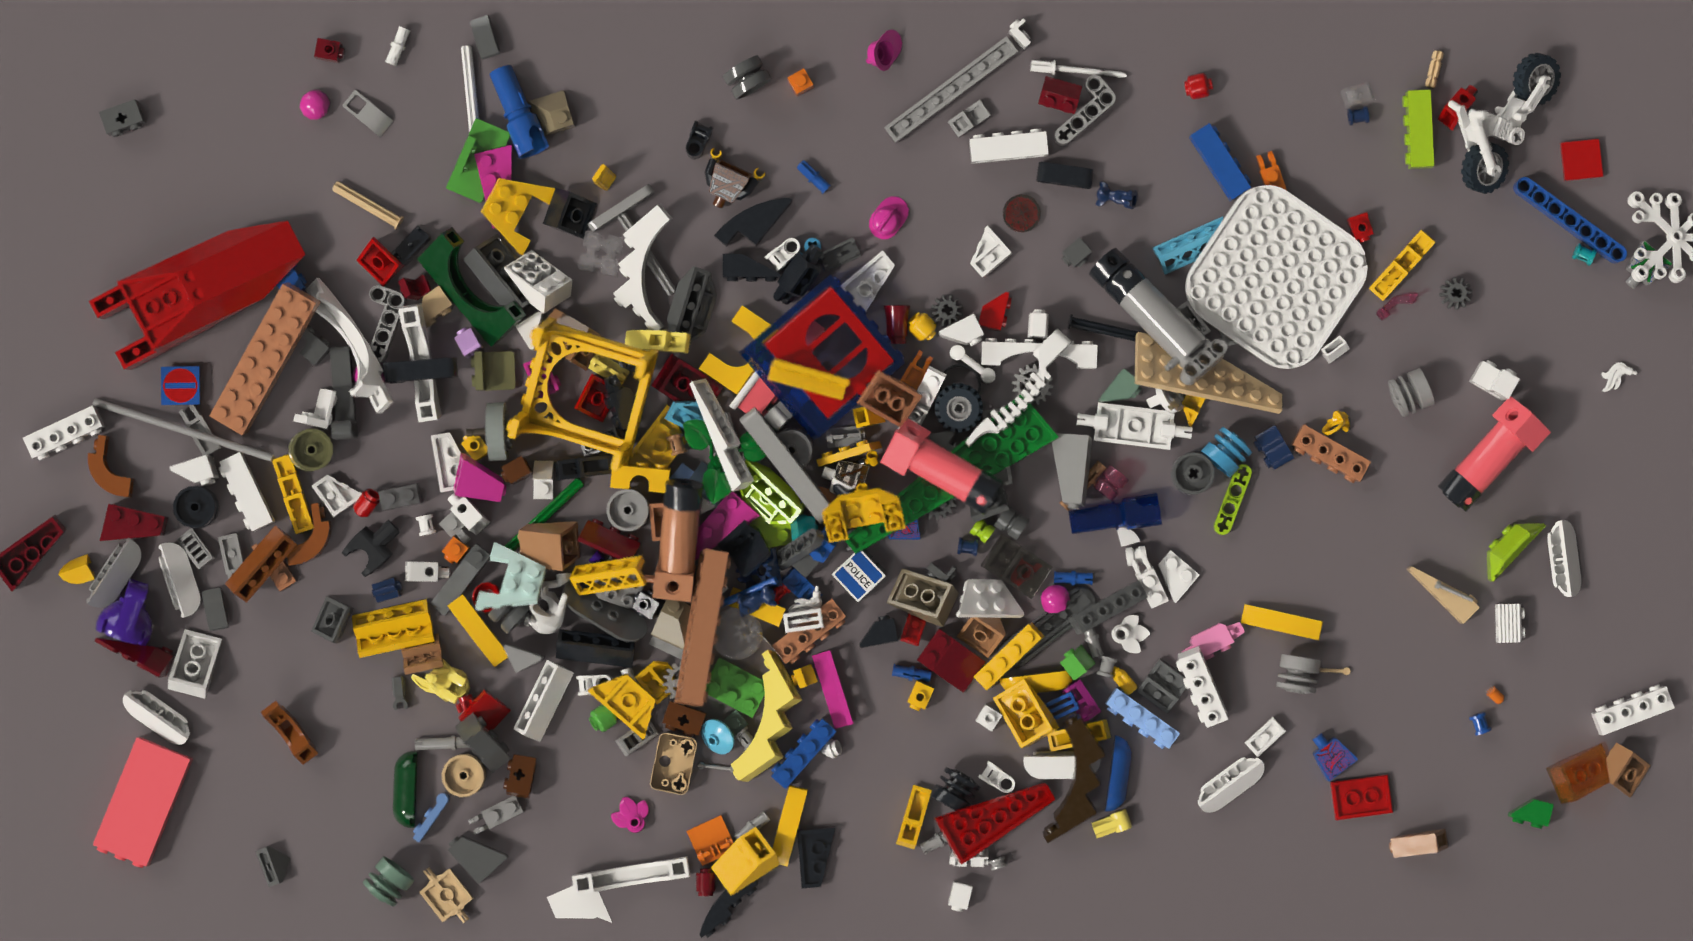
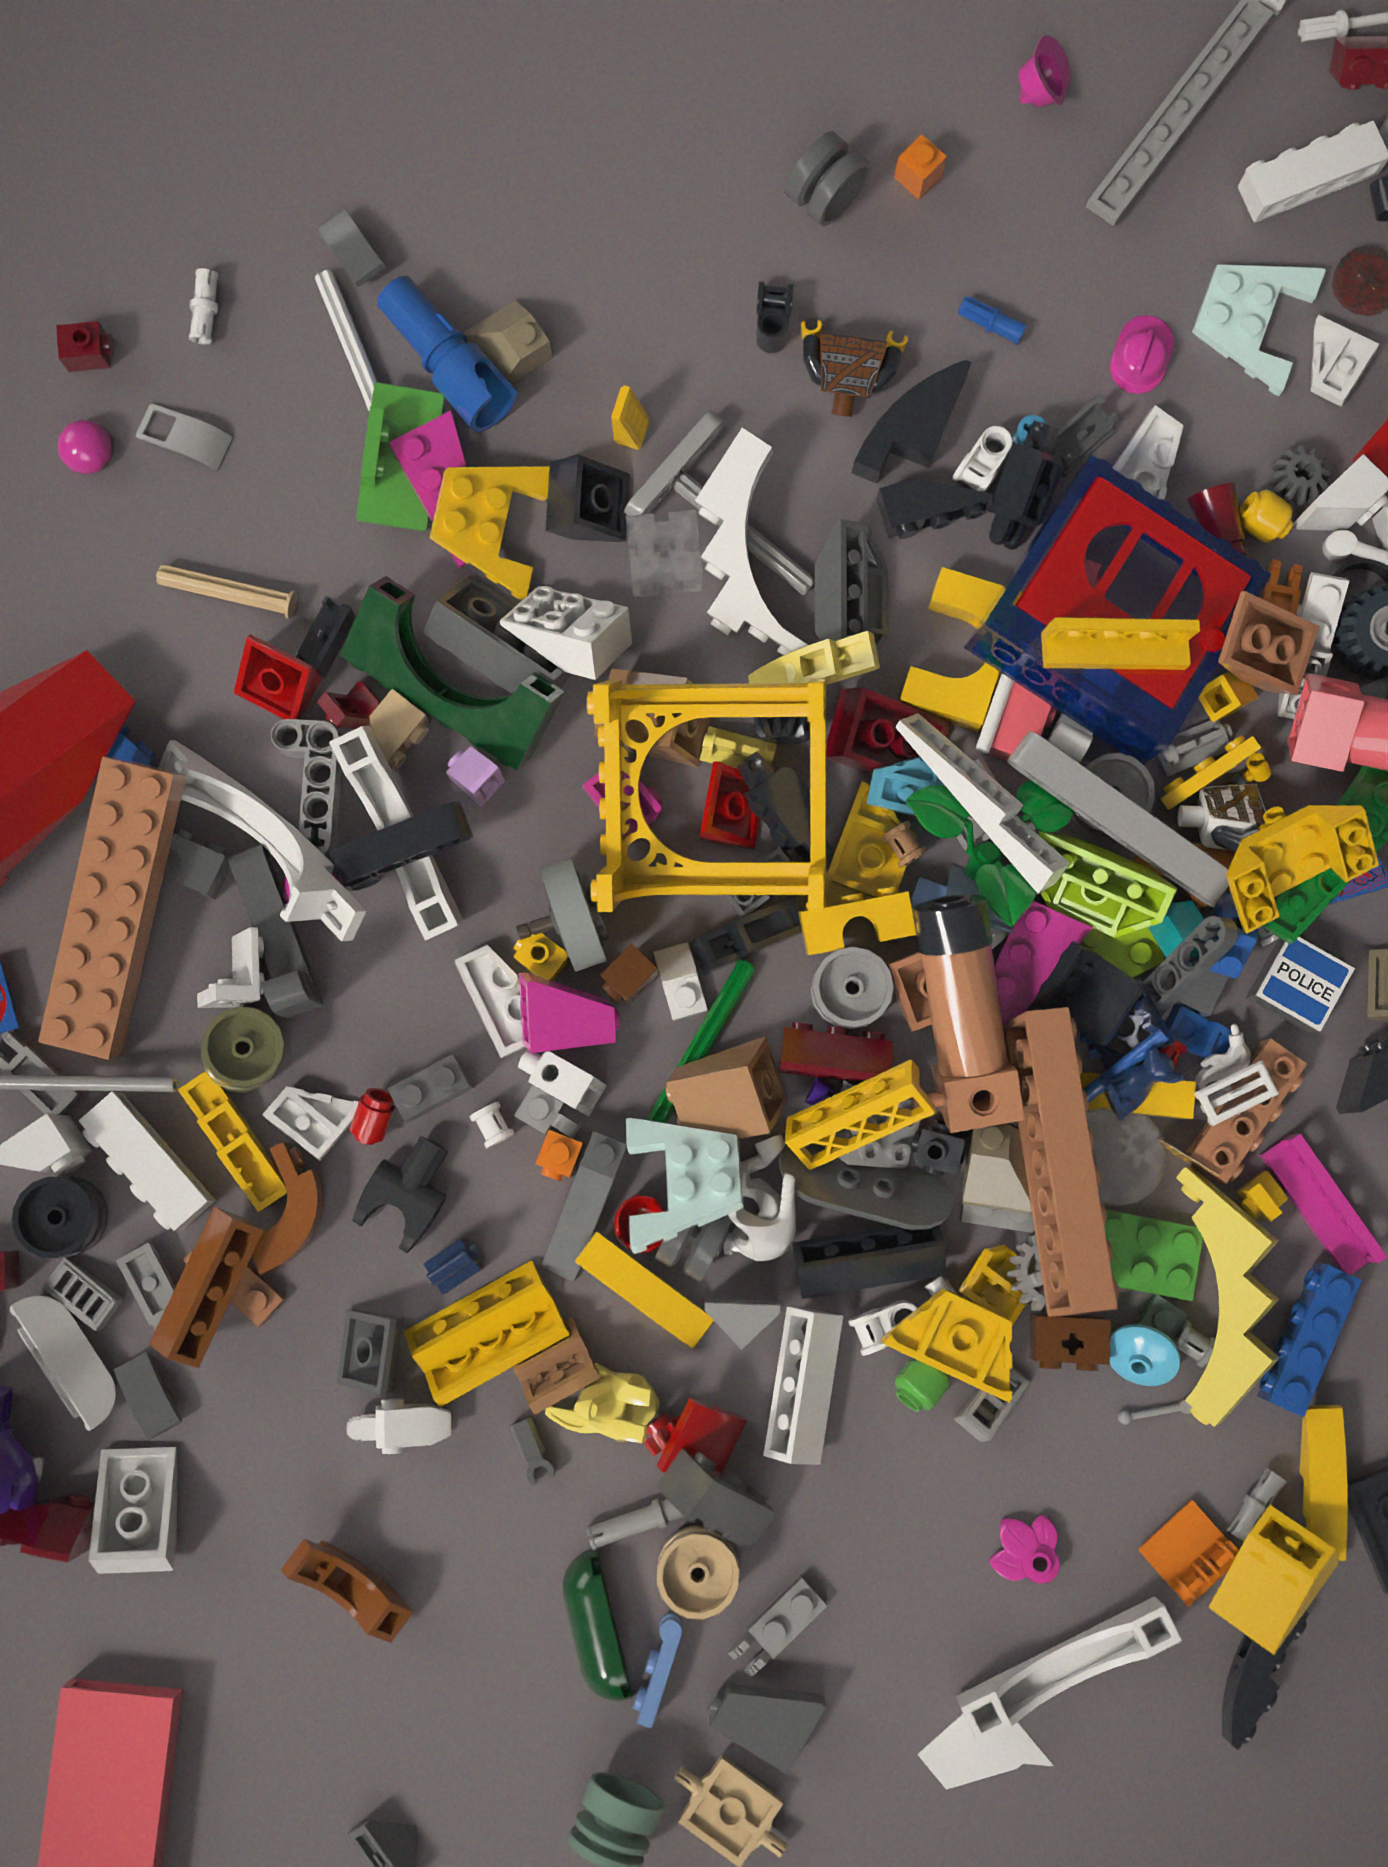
camera: 15 degrees left, 5 degrees down
white brick [123,690,190,745] -> none
white torso [405,562,449,582] -> none
olive bracket [471,351,516,391] -> none
reddish brown brick [503,754,537,799] -> none
white slope [516,312,543,351] -> none
tan axle [650,732,697,795] -> none
dark red brick [696,868,715,896] -> none
white plate [821,739,842,759] -> none
light grey slope [948,100,991,137] -> none
none -> white hinge [346,1398,451,1454]
none -> light aqua wing [1192,265,1326,396]

